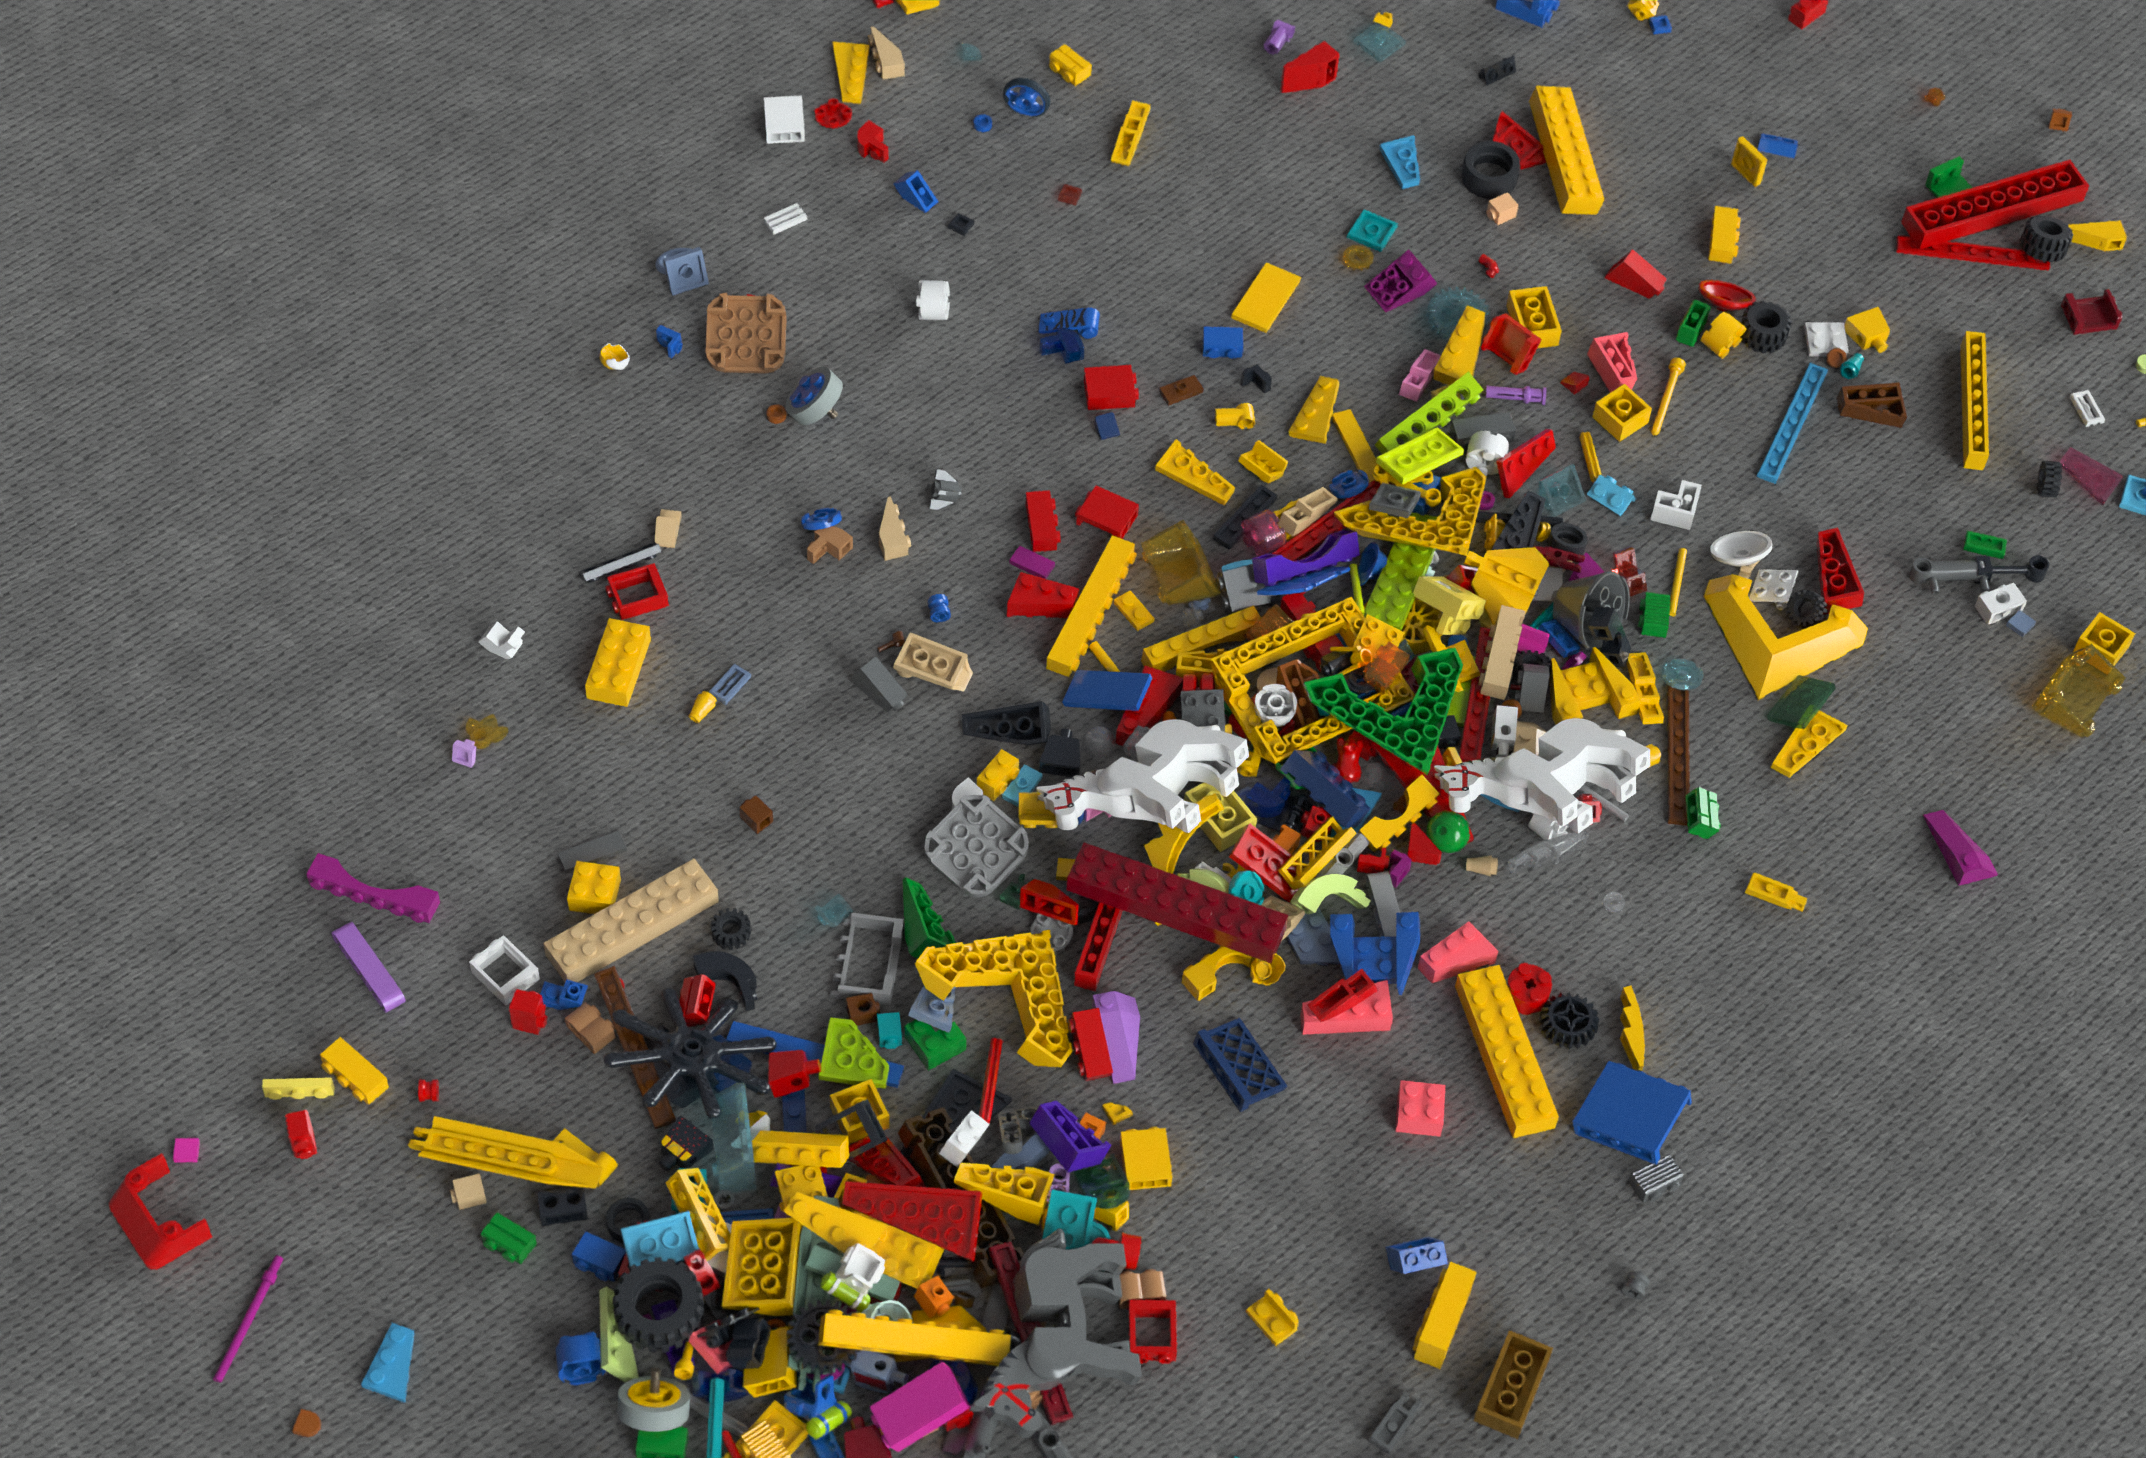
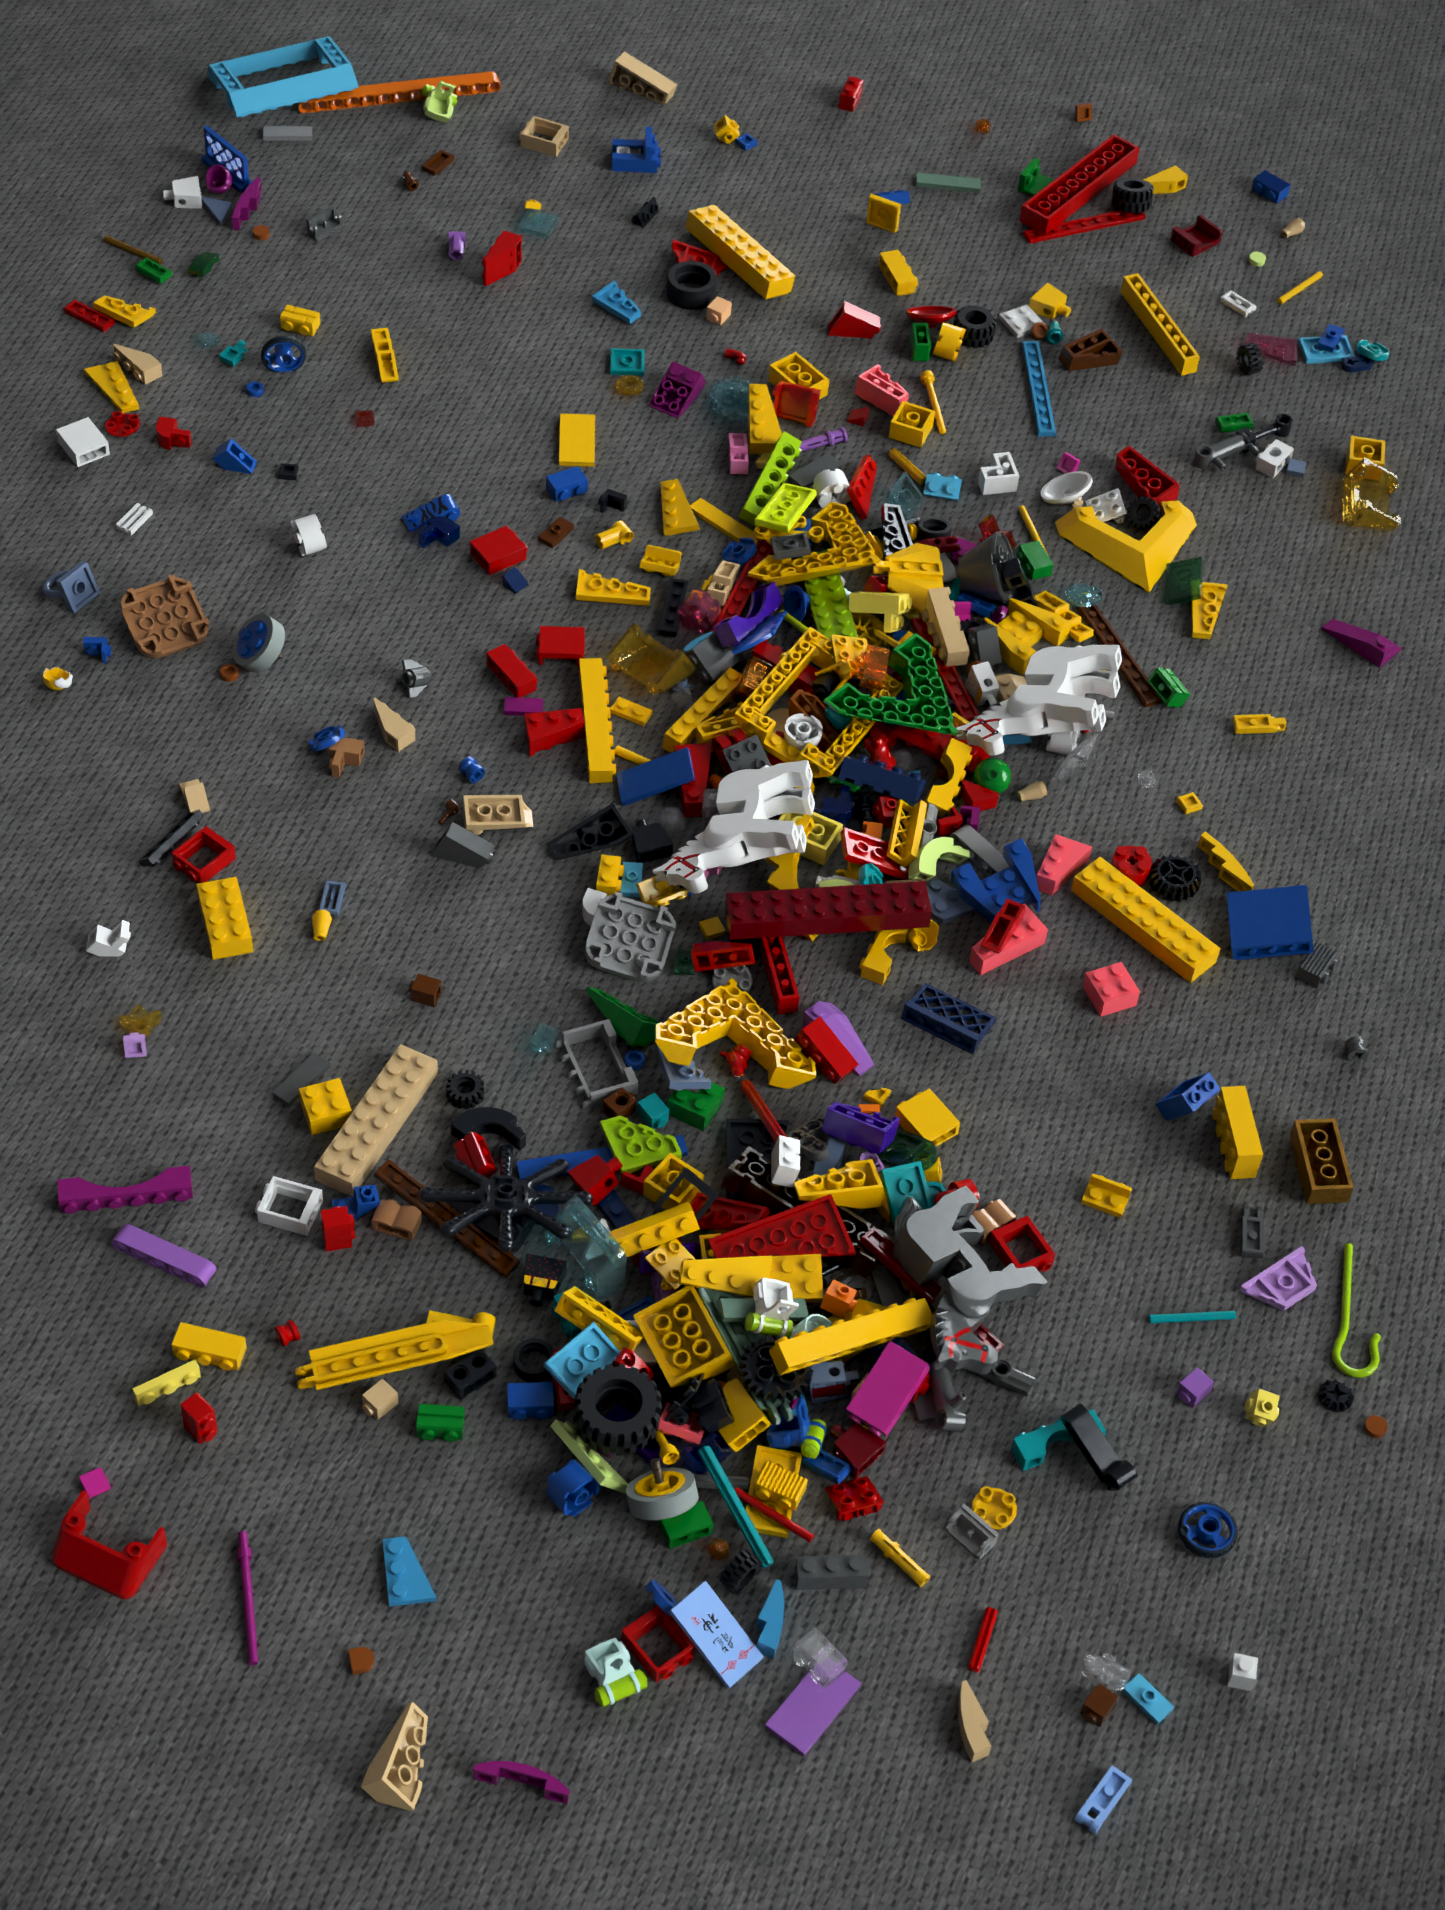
camera: 30 degrees left, 5 degrees down
none -> teal plate [219,340,248,367]
none -> red panel [621,1165,654,1195]
none -> blue tile [624,1050,645,1070]
none -> red animal [720,1043,752,1078]
none -> sand green tile [916,172,981,193]
none -> dark pink tile [1057,452,1081,474]
none -> yellow tile [1176,792,1203,814]

